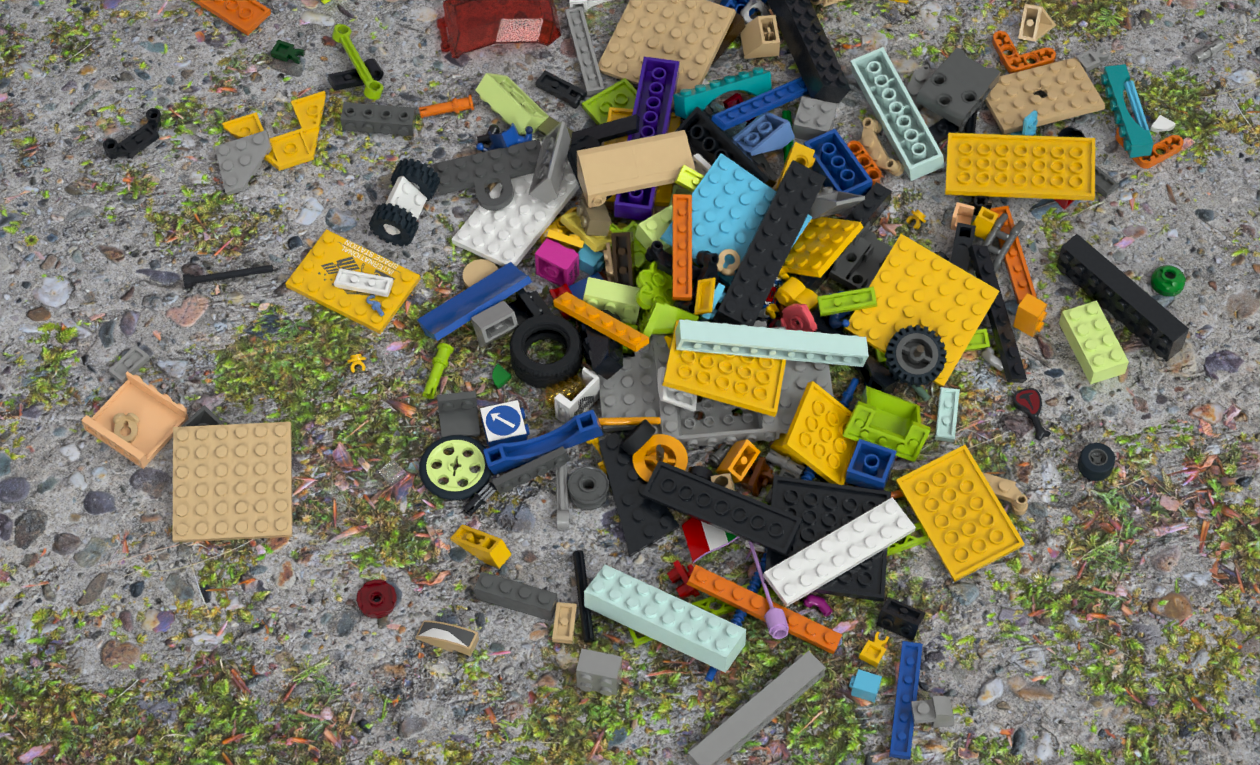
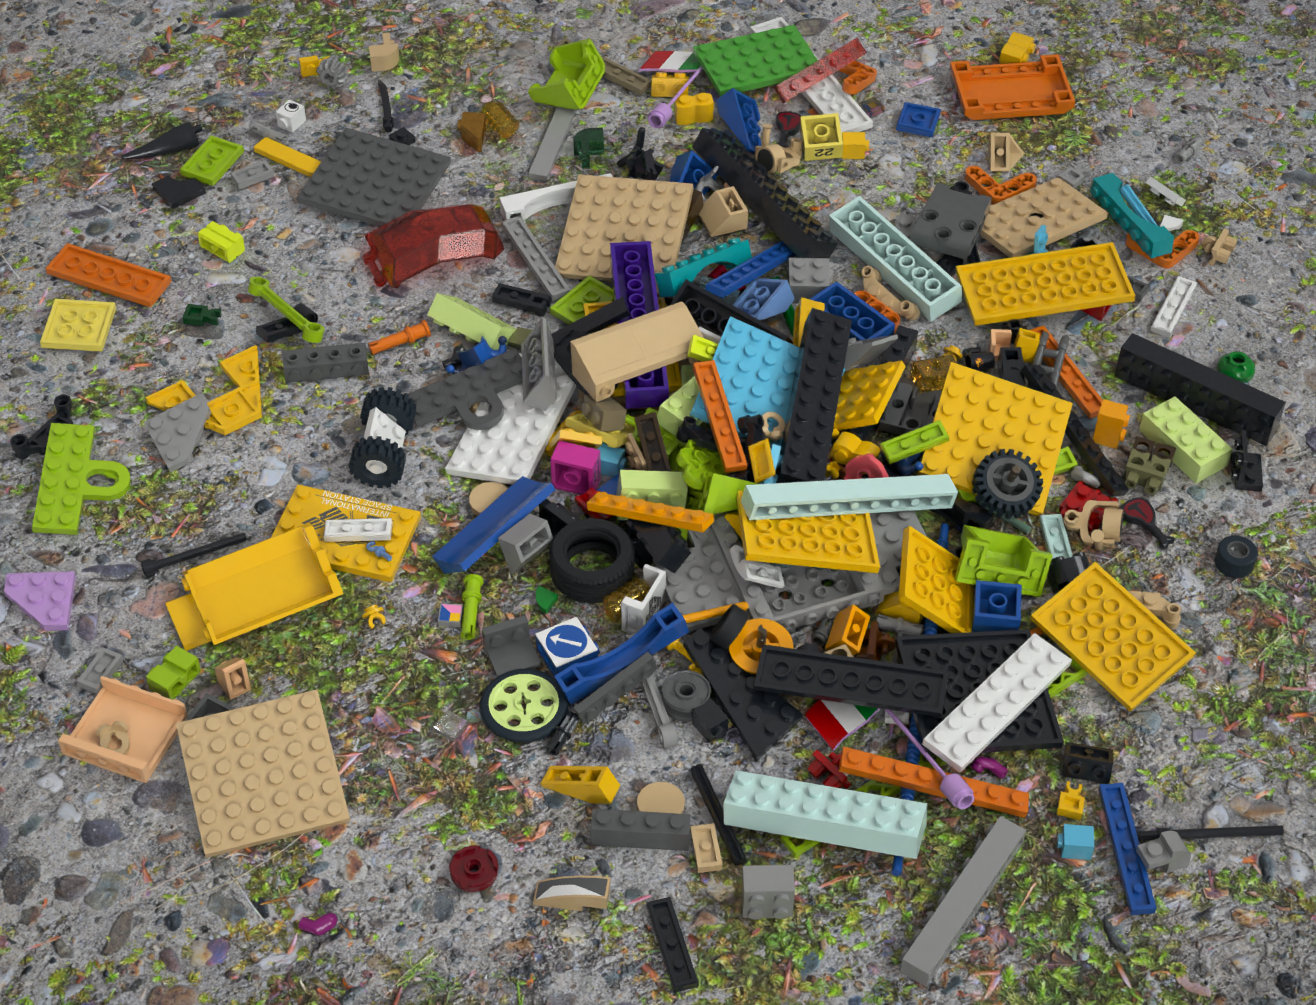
camera: 15 degrees left, 10 degrees down
none -> lavender plate [4,571,76,631]
none -> lime plate [32,423,131,535]
none -> light yellow plate [40,299,116,352]
none -> lime brick [146,645,201,700]
none -> yellow panel [165,523,343,651]
none -> light nougat slope [215,657,251,700]
none -> magenta arm [299,913,338,935]
none -> tile [438,603,464,627]
none -> tan tile [637,782,685,814]
none -> black tile [646,897,698,993]
none -> black brick [692,699,729,743]
none -> clear yellow brick [911,354,957,393]
none -> black plate [950,181,972,195]
none -> black piece [962,347,995,371]
none -> black cylinder [1047,552,1090,594]
none -> red plate [1059,481,1119,532]
none -> tan piece [1064,500,1123,551]
none -> olive hips [1123,436,1176,496]
none -> black bar [1137,825,1284,841]
none -> white plate [1146,176,1186,207]
none -> white tile [1150,276,1197,338]
none -> tan hips [1202,228,1238,266]
none -> black bracket [1230,430,1263,492]

